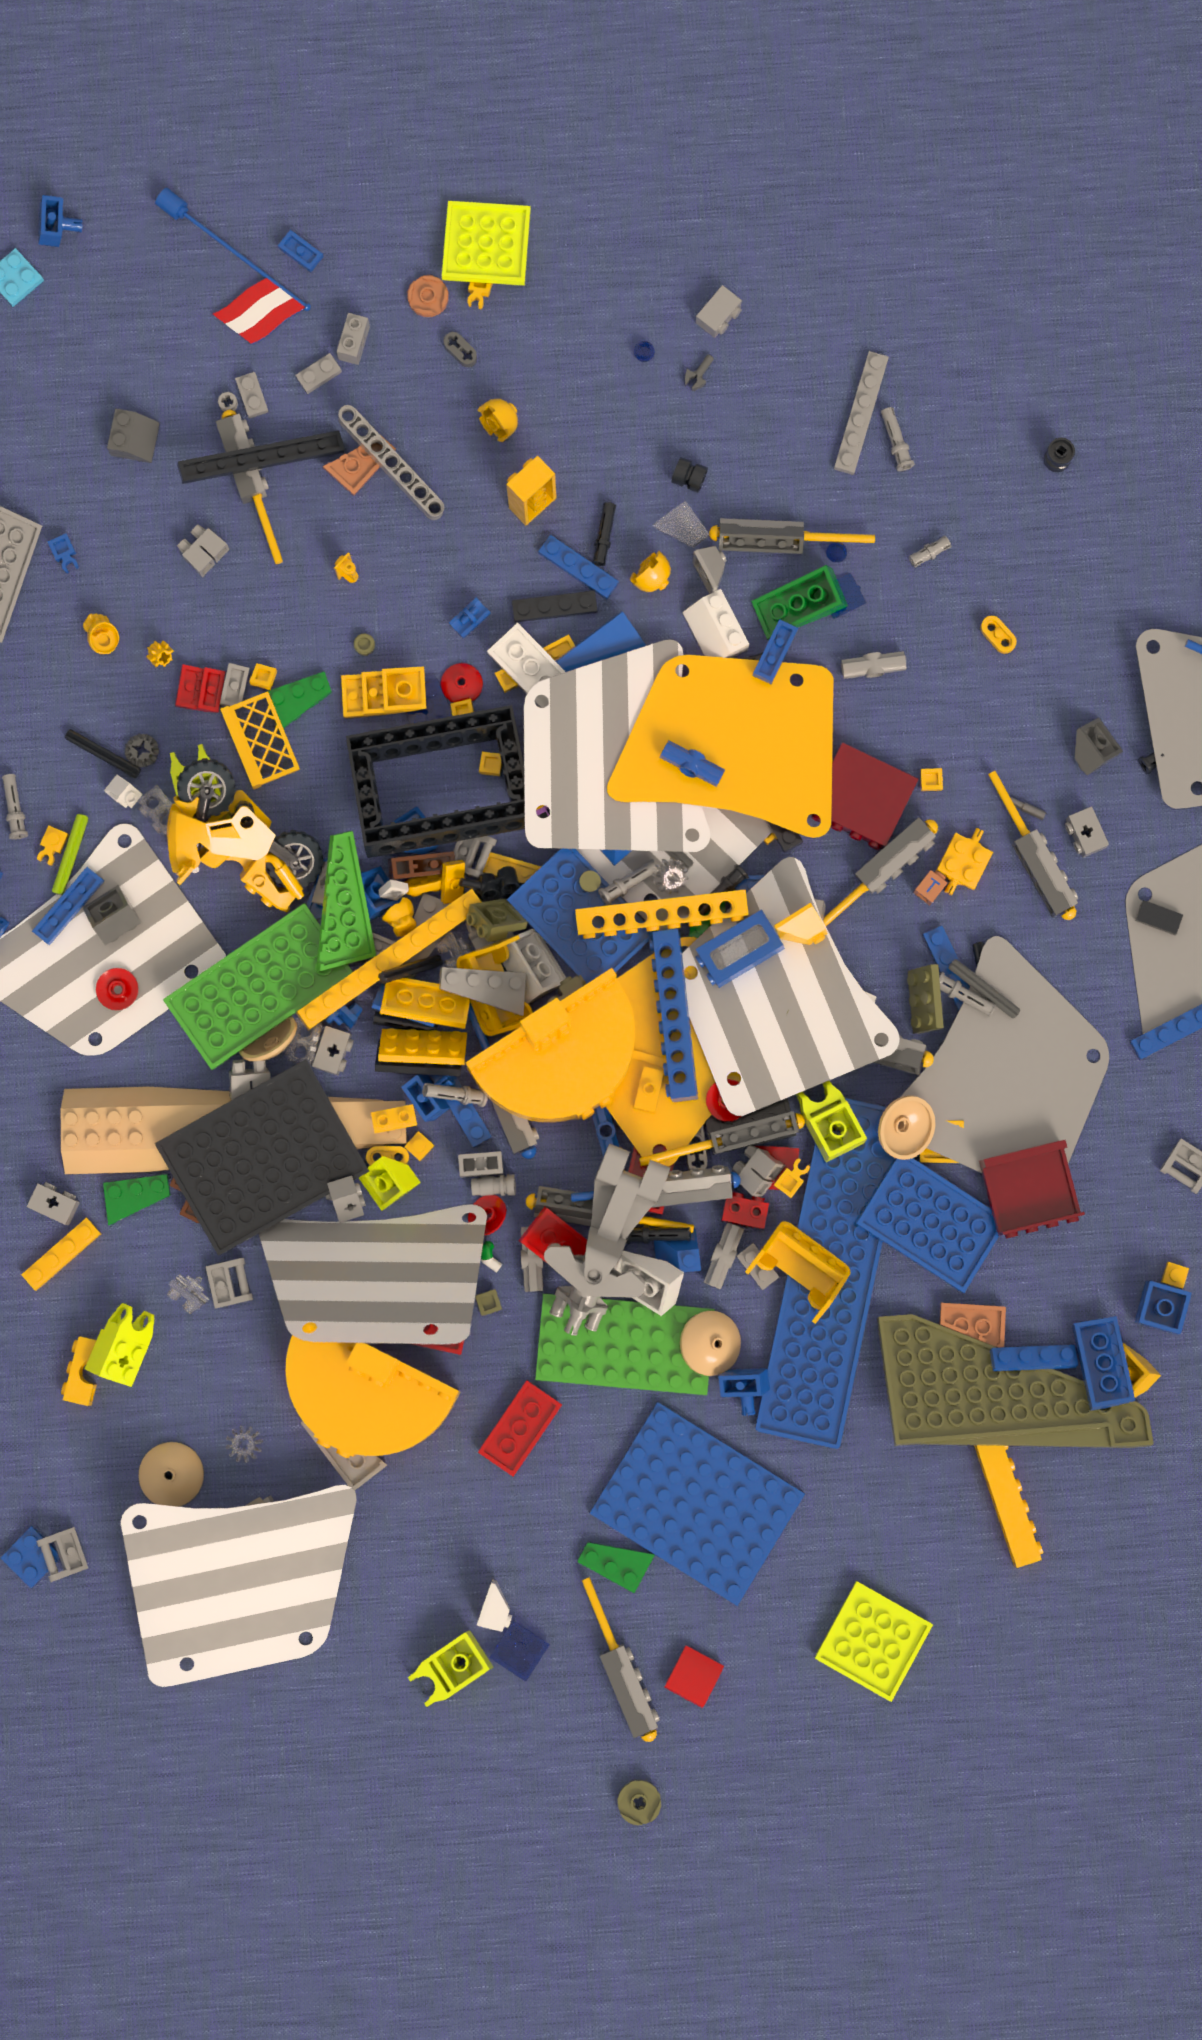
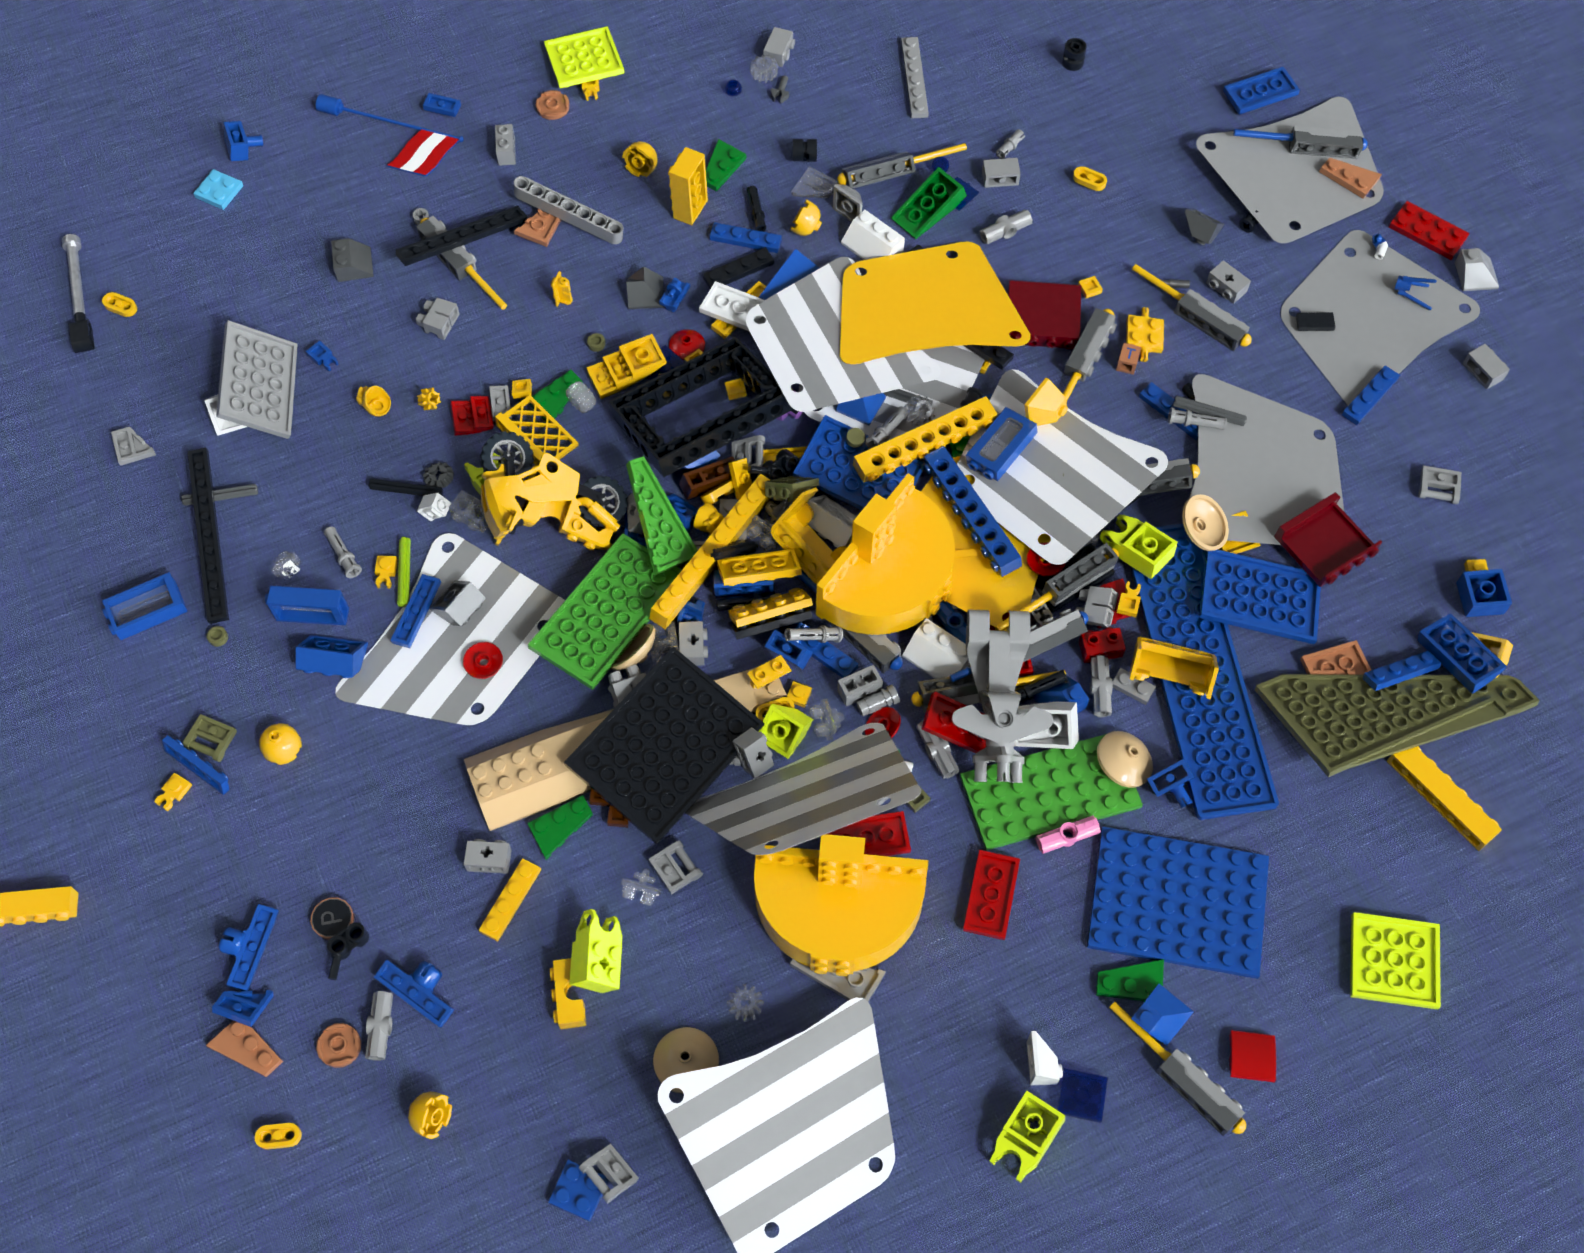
camera: 20 degrees left, 20 degrees down
light grey plate [235,372,269,419] -> none
light grey plate [295,353,342,394] -> none
white plate [379,880,409,901] -> none
light grey wing [439,967,526,1016] -> none
dark grey beam [444,332,477,368] -> none
olive plate [618,1779,661,1825] -> none
yellow plate [634,1066,664,1113] -> none
blue piece [660,740,725,787] -> none
blue plate [752,619,798,684] -> none
light grey pin [881,407,915,471] -> none
olive plate [907,964,944,1034] -> none
none -> clear gear [566,381,596,413]
none -> dark grey slope [626,267,664,309]
none -> green wing [706,139,746,192]
none -> clear gear [750,54,778,83]
none -> clear hips [809,699,845,740]
none -> white slope [902,618,970,679]
none -> light grey brick [982,158,1020,188]
none -> bright pink piece [1036,815,1101,854]
none -> blue slope [1131,983,1194,1046]

